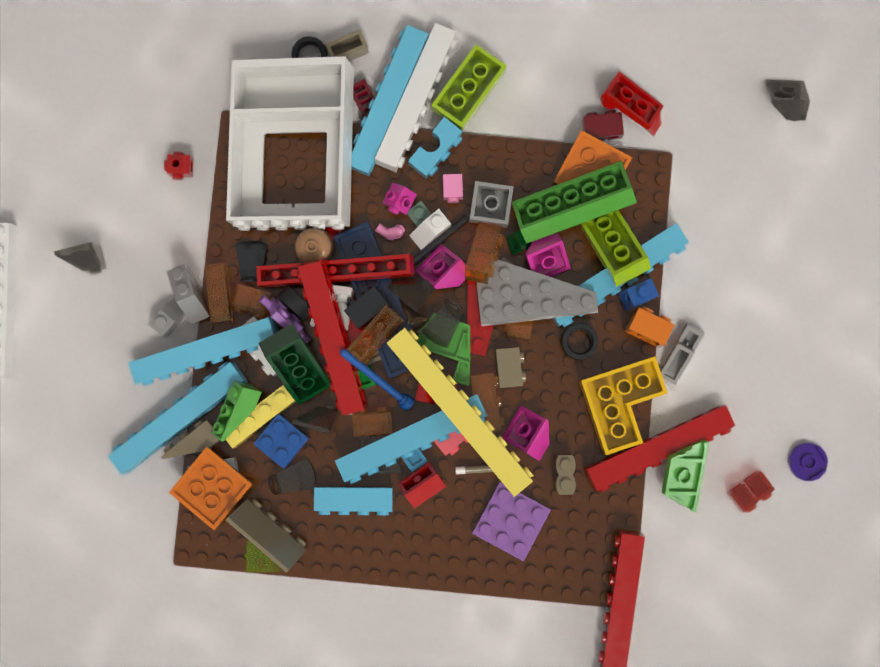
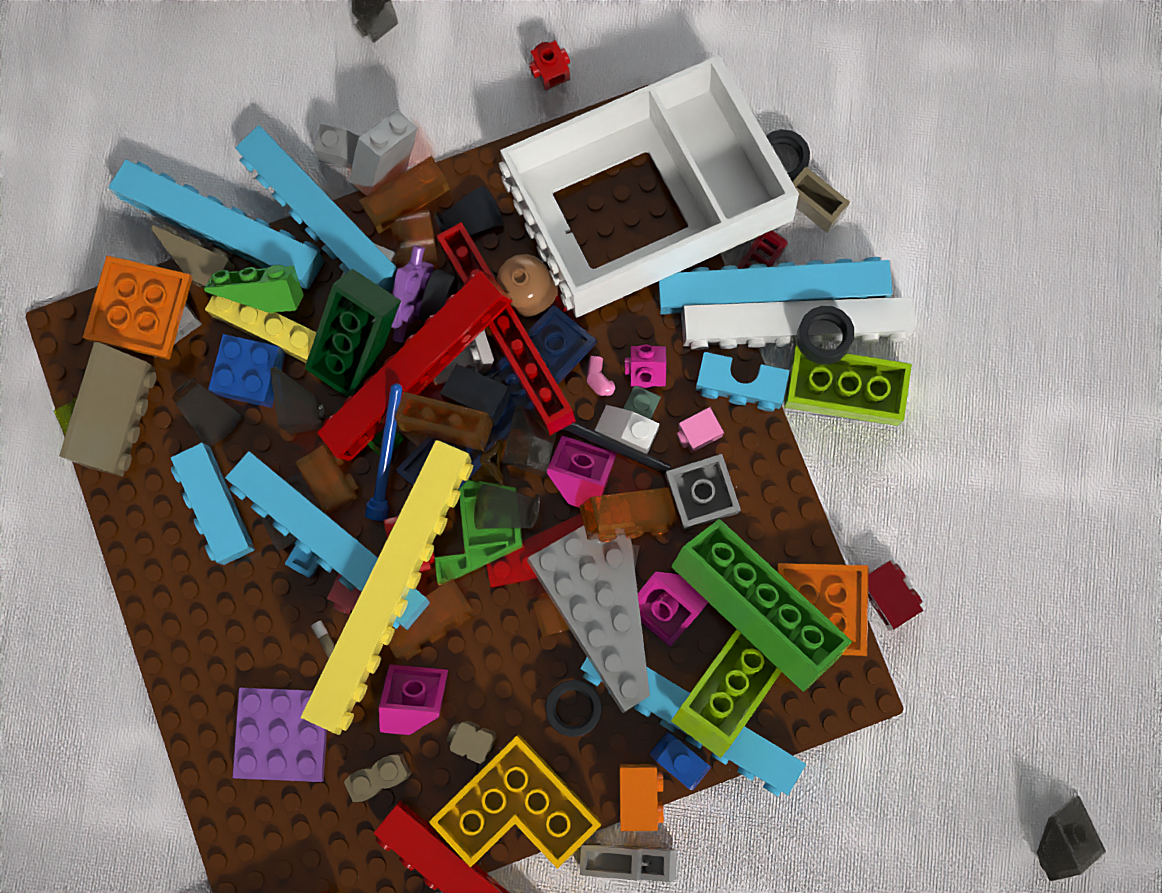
camera: 70 degrees right, 5 degrees down
red brick [398,462,446,509] -> none
dark tan piece [495,347,526,389] -> none
dark green tile [506,231,531,255] -> none
red slope [600,71,664,136] -> none
none -> dark tan brick [447,720,498,764]
none -> black tyre [796,306,854,365]

